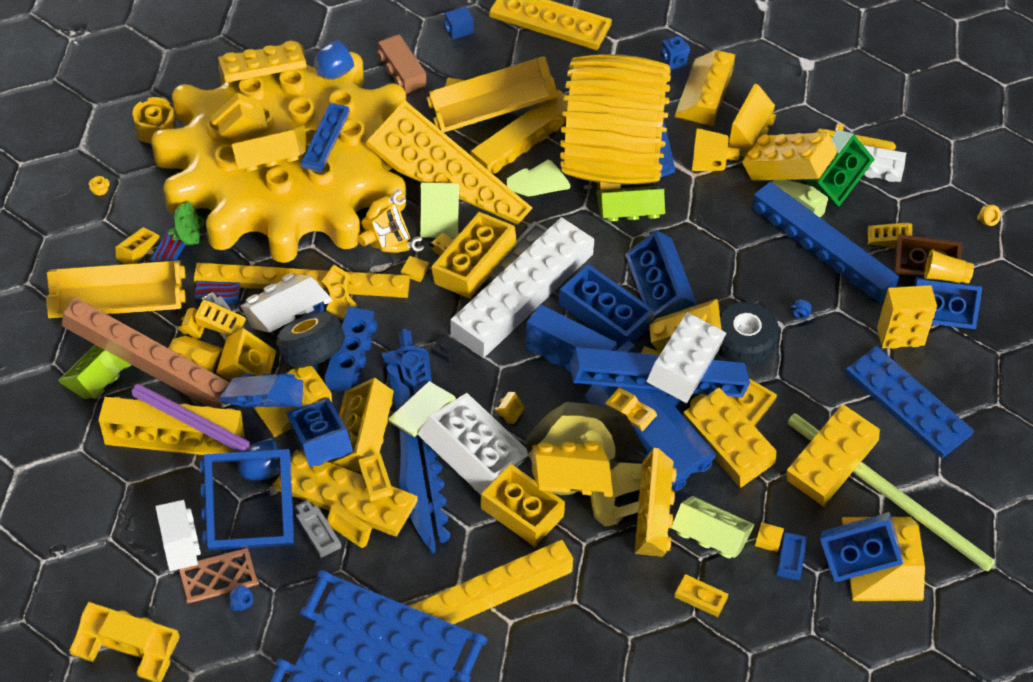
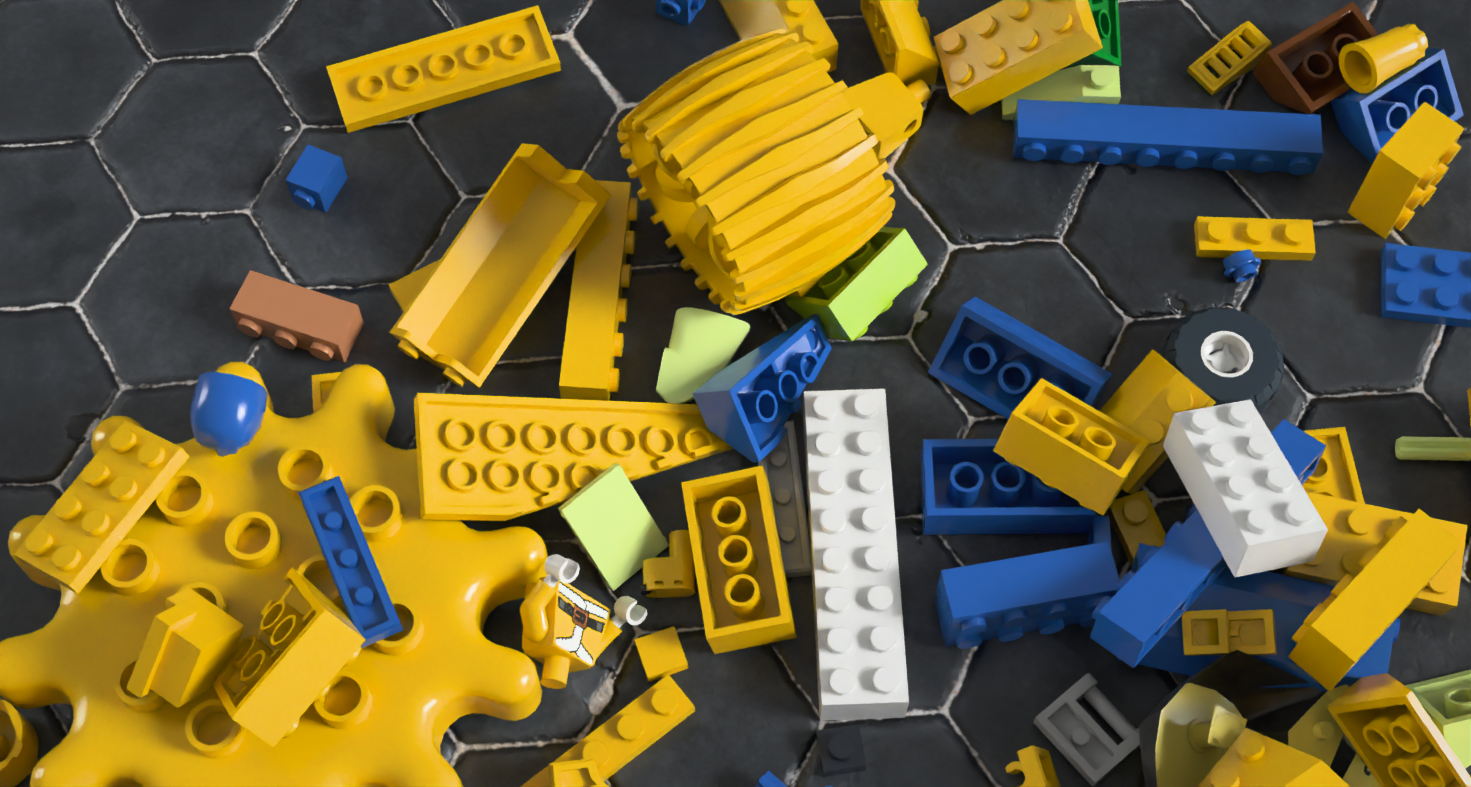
camera: 40 degrees left, 10 degrees up
none -> blue wedge [692,314,832,462]
none -> yellow slope [993,378,1150,515]
none -> light grey plate [1033,673,1140,787]
none -> yellow plate [1194,216,1316,261]
none -> yellow brick [1288,509,1462,692]

